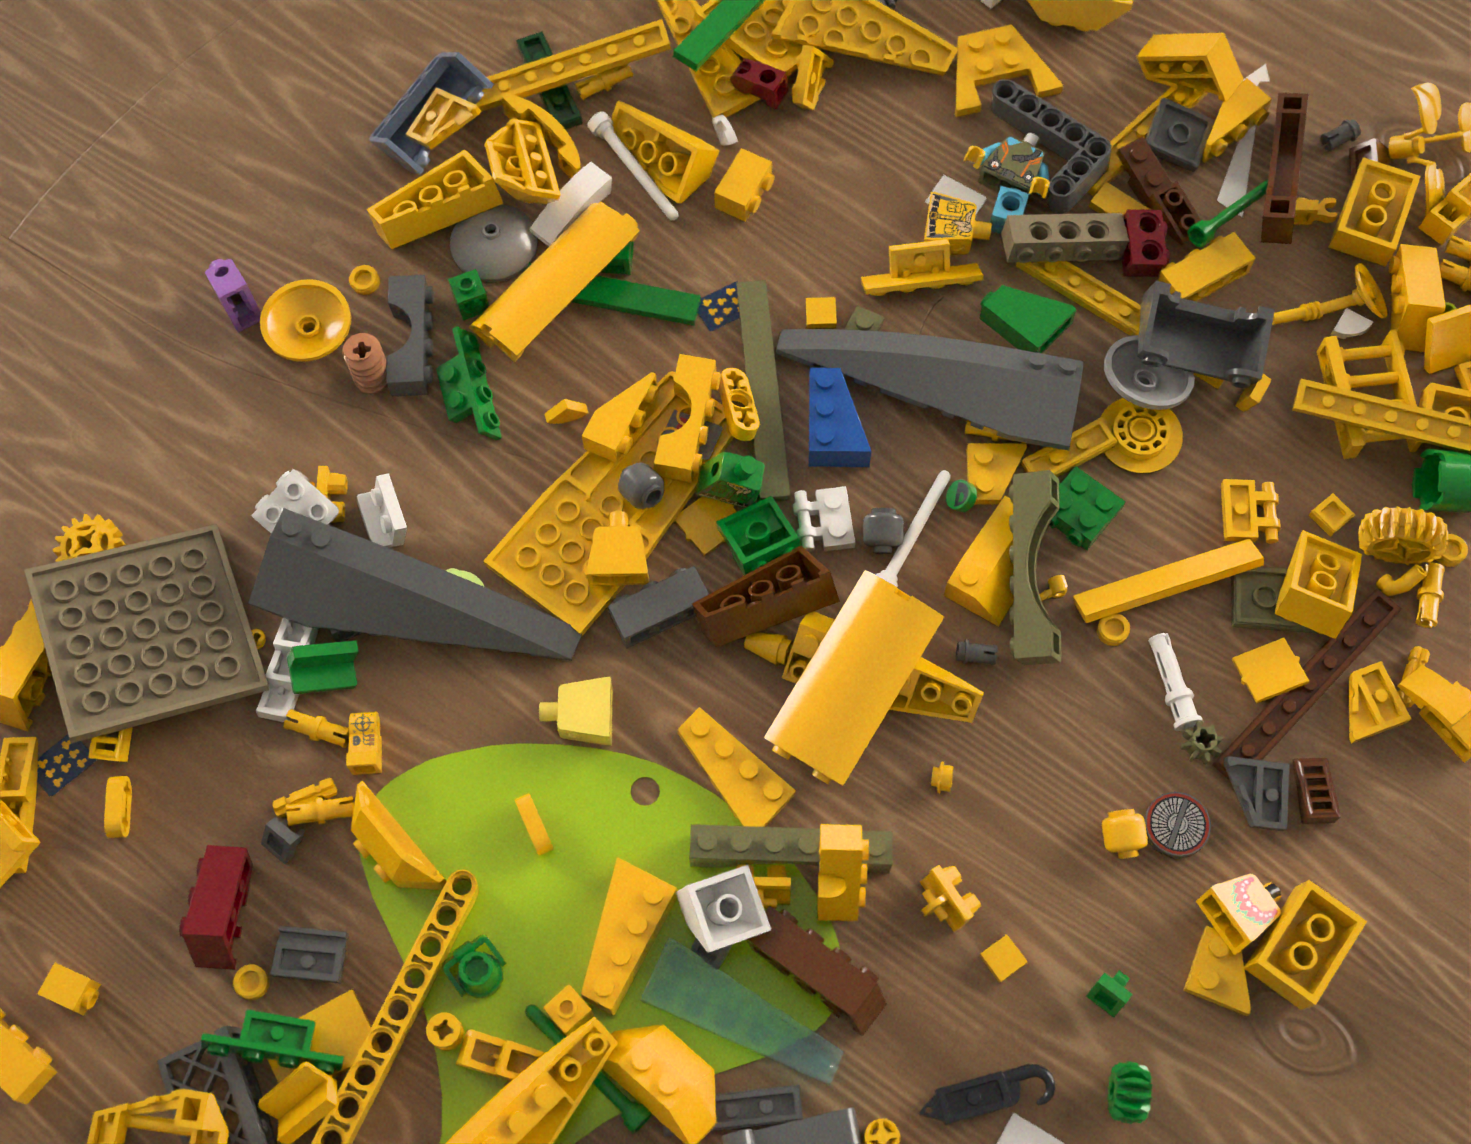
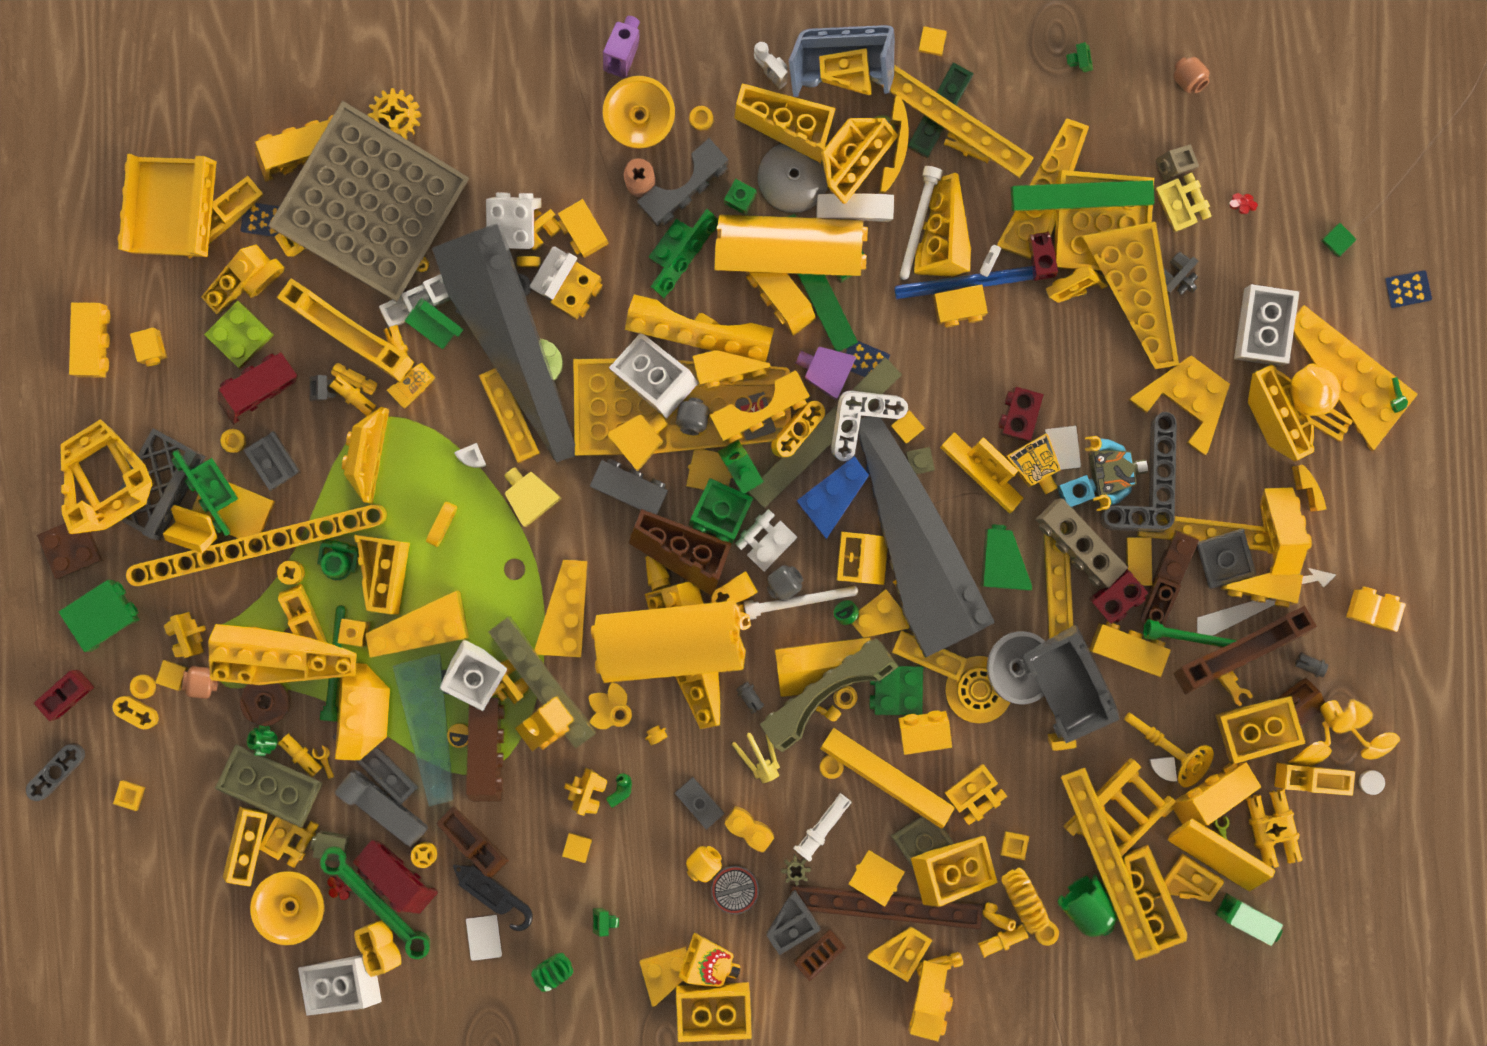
camera: 50 degrees right, 20 degrees up
none -> yellow slope [201,245,271,314]
none -> lime plate [204,301,274,369]
none -> yellow arch [277,278,414,382]
none -> yellow wedge [354,535,410,614]
none -> reddish brown slope [436,806,509,878]
none -> yellow tile [447,723,468,748]
none -> white tile [454,443,486,468]
none -> yellow tile [479,368,540,463]
none -> yellow tile [517,256,541,267]
none -> yellow brick [551,262,603,320]
none -> yellow brick [557,199,609,258]
none -> yellow plate [589,682,632,729]
none -> green arm [606,773,632,808]
none -> white slope [609,334,699,418]
none -> yellow arch [625,294,774,362]
none -> dark grey plate [675,777,725,830]
none -> yellow piece [711,571,758,603]
none -> yellow brick [725,806,774,852]
none -> light yellow plant [732,733,780,784]
none -> yellow wedge [745,271,816,336]
none -> white plate [754,42,788,89]
none -> medium lavender torso [795,347,856,400]
none -> white beam [831,391,908,461]
none -> yellow plate [833,685,858,709]
none -> yellow slope [836,532,887,585]
none -> blue axle [894,266,1034,299]
none -> yellow brick [898,710,952,755]
none -> yellow tile [918,26,947,56]
none -> dark red brick [998,387,1044,442]
none -> yellow slope [1292,465,1327,512]
none -> yellow brick [1346,586,1406,632]

